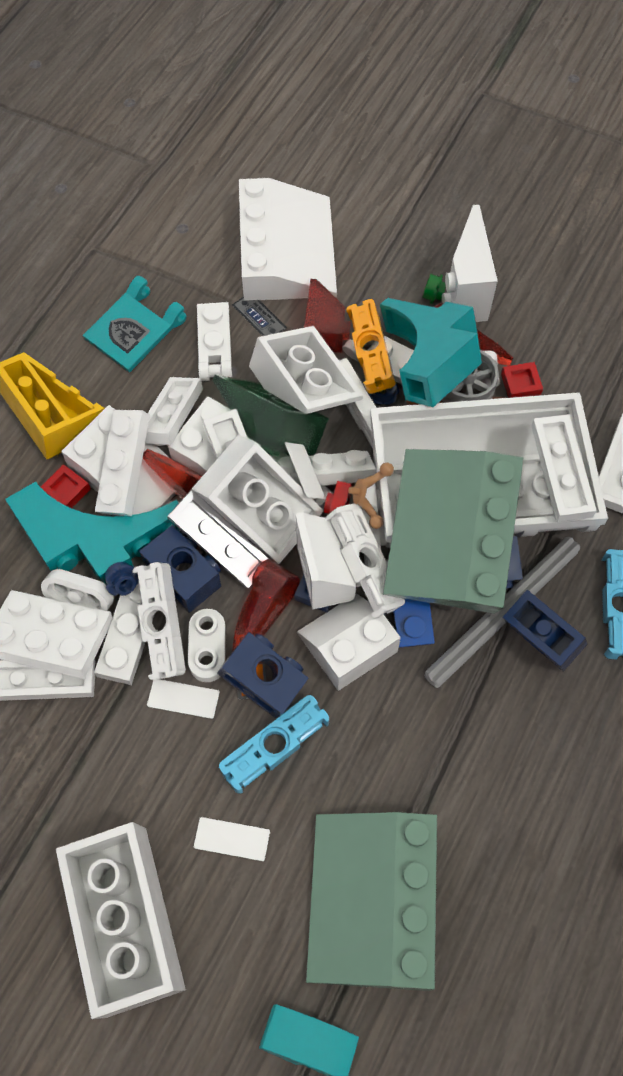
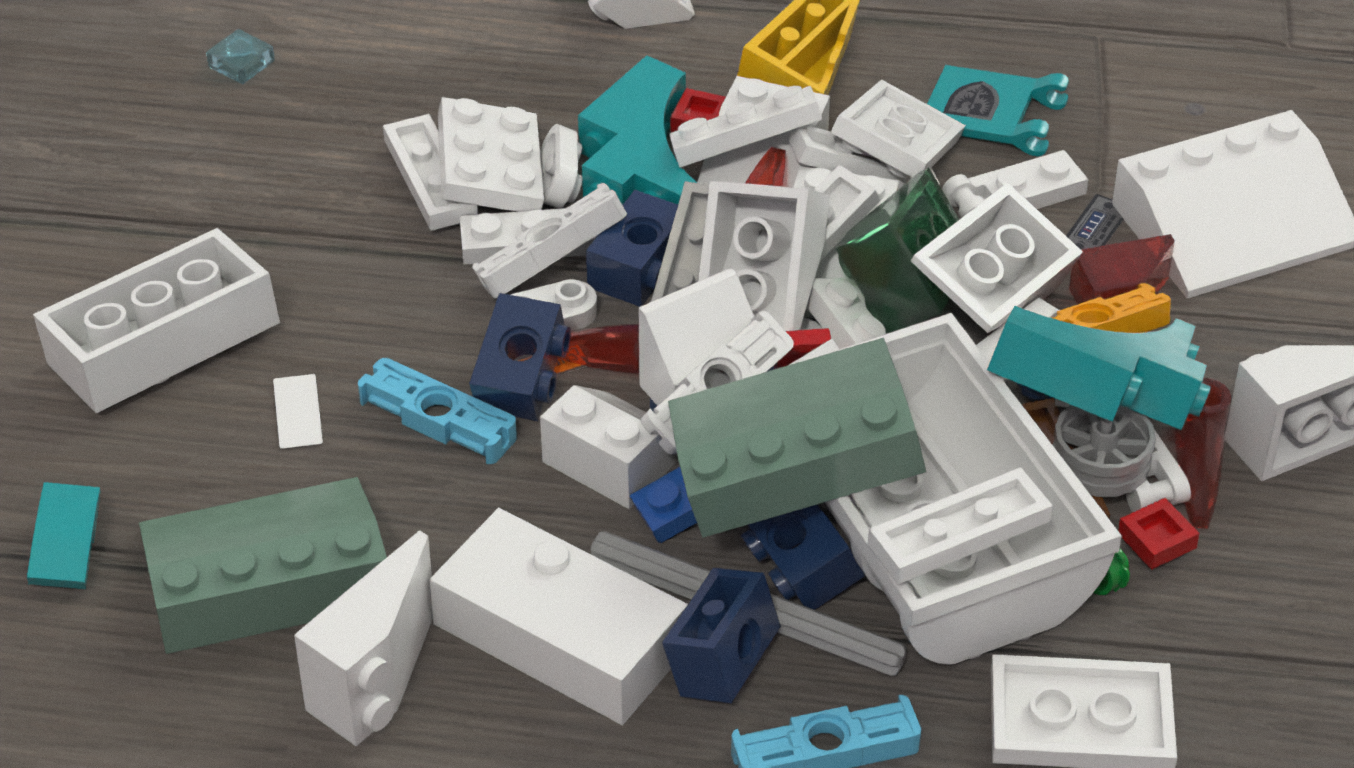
camera: 70 degrees right, 20 degrees down
dark blue plate [105,562,139,596] -> none
white sticker [147,679,220,719] -> none
white sticker [284,442,326,499] -> none
medium nougat piece [348,462,394,529] -> none
none -> white slope [294,530,433,746]
none -> white brick [429,507,688,726]
none -> white plate [830,80,966,181]

